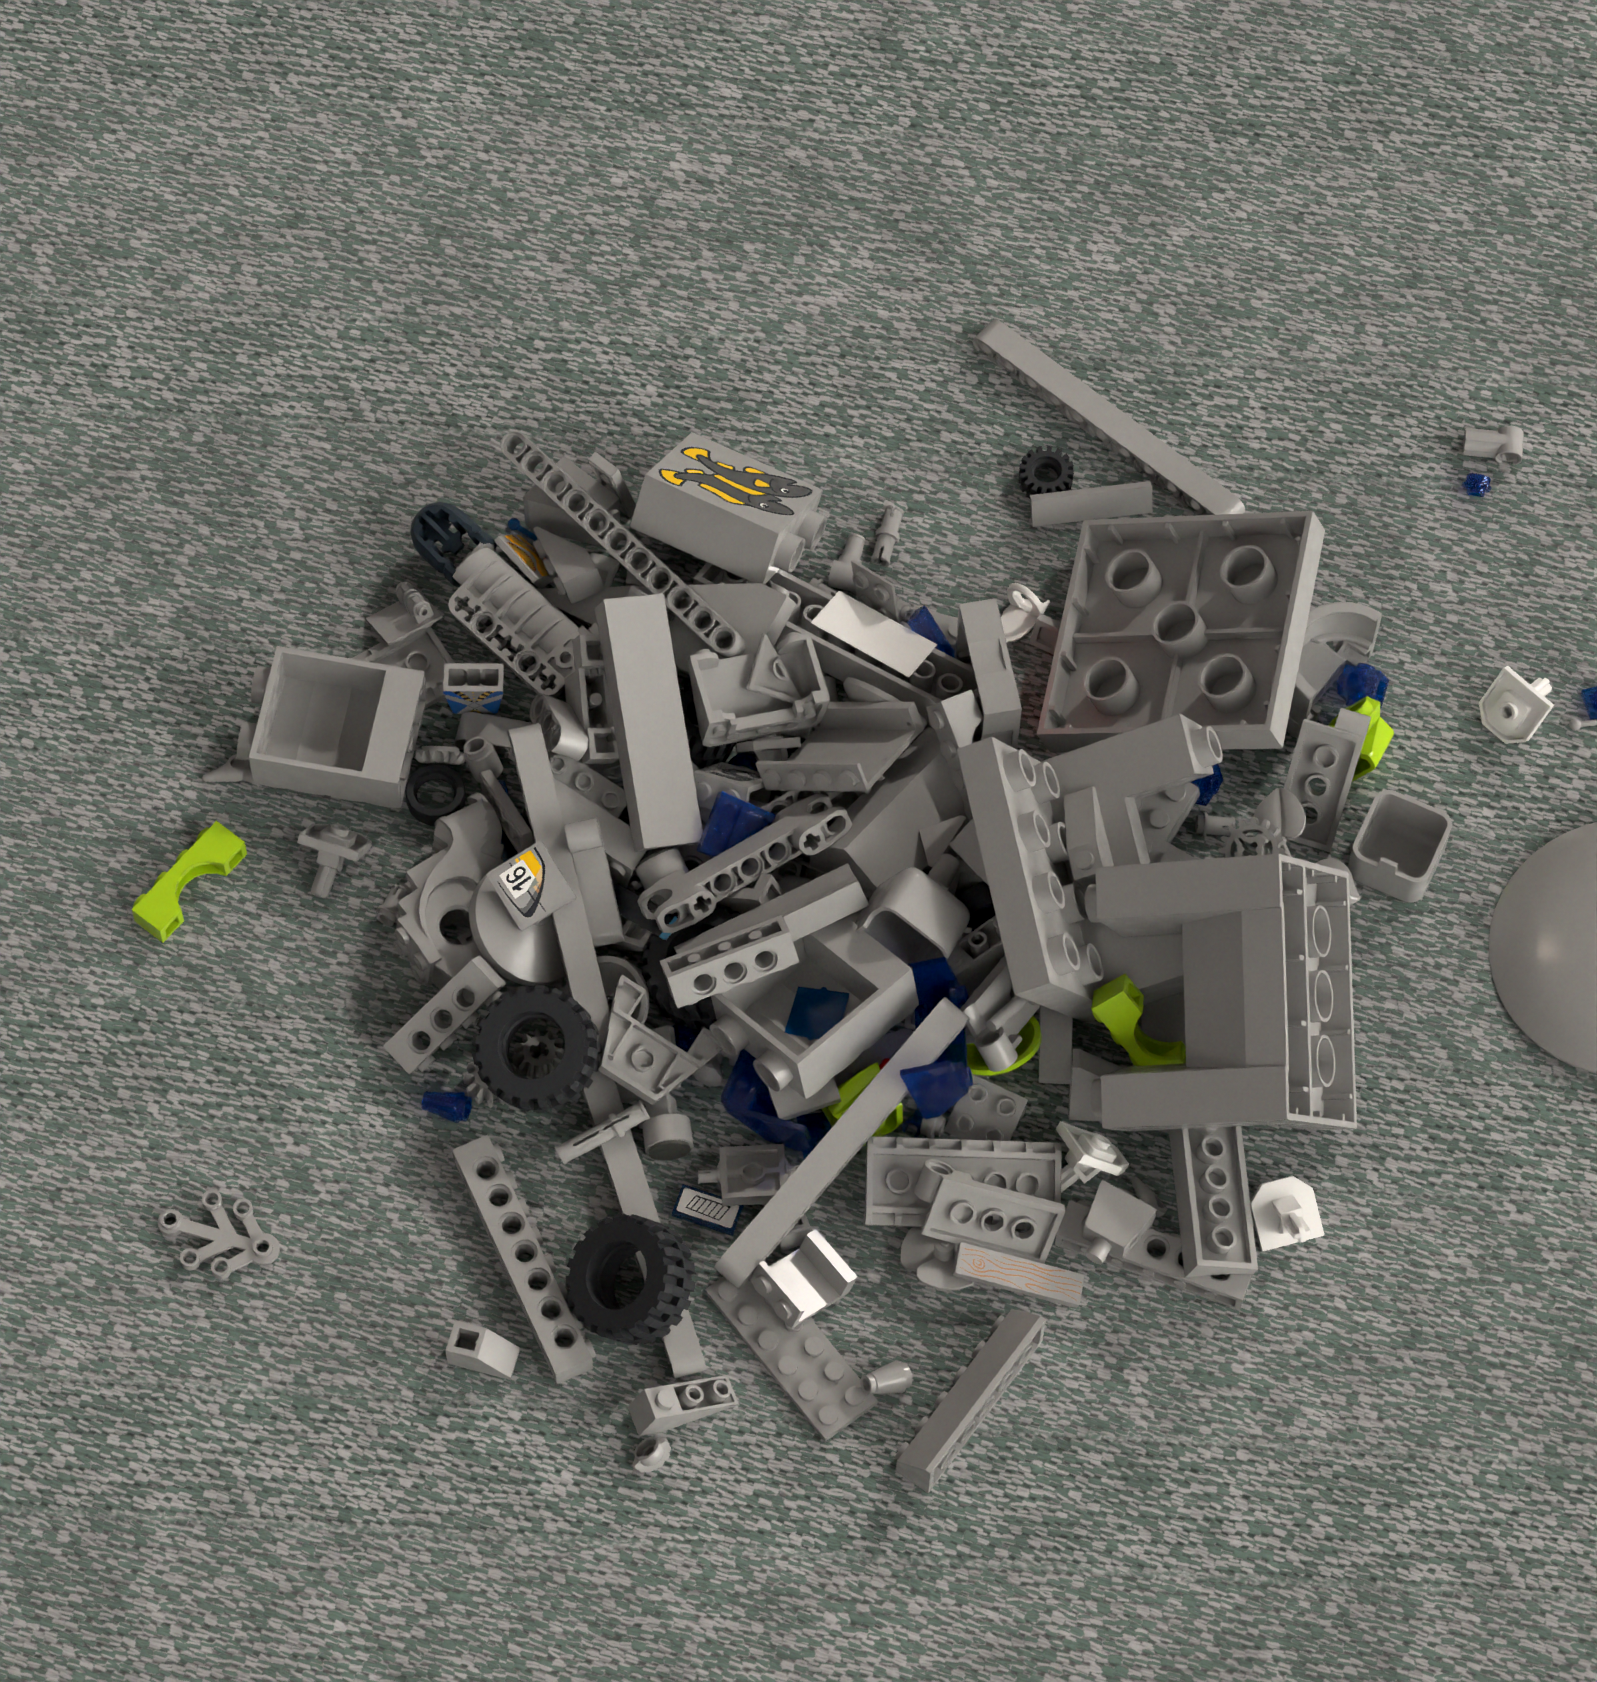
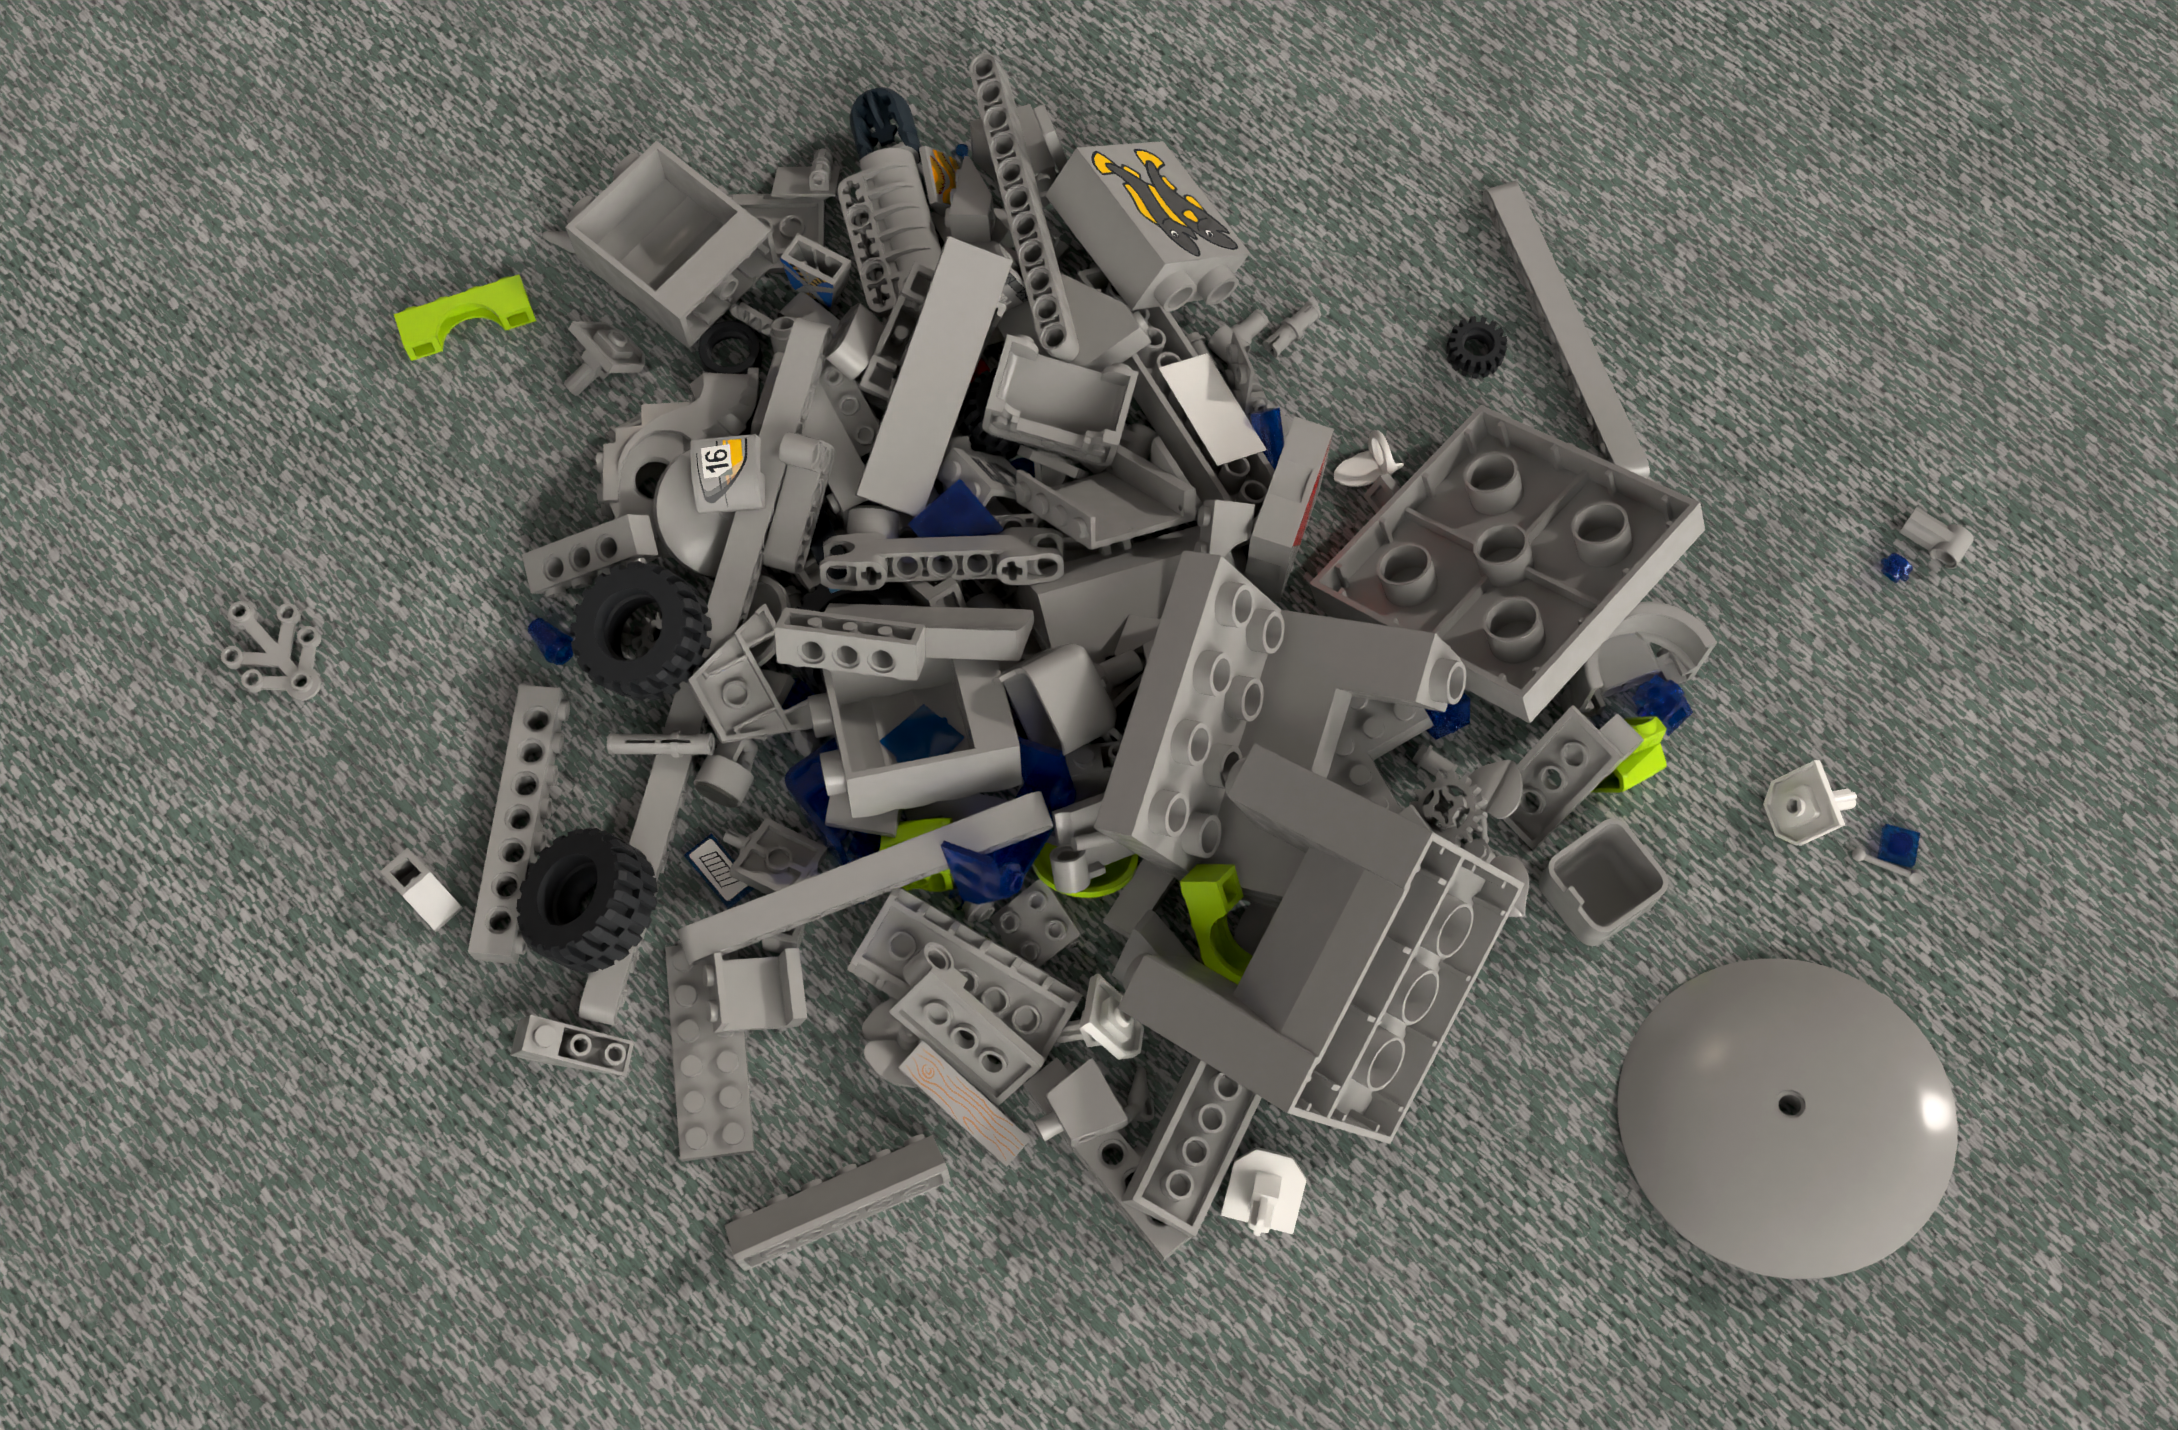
camera: 30 degrees right, 5 degrees up
light grey piece [633,1437,671,1473] -> none
light grey tile [746,633,802,703] -> none
light grey cone [861,1361,912,1395] -> none
light grey tile [1030,481,1153,527] -> none
light grey slope [1064,786,1114,887] -> none

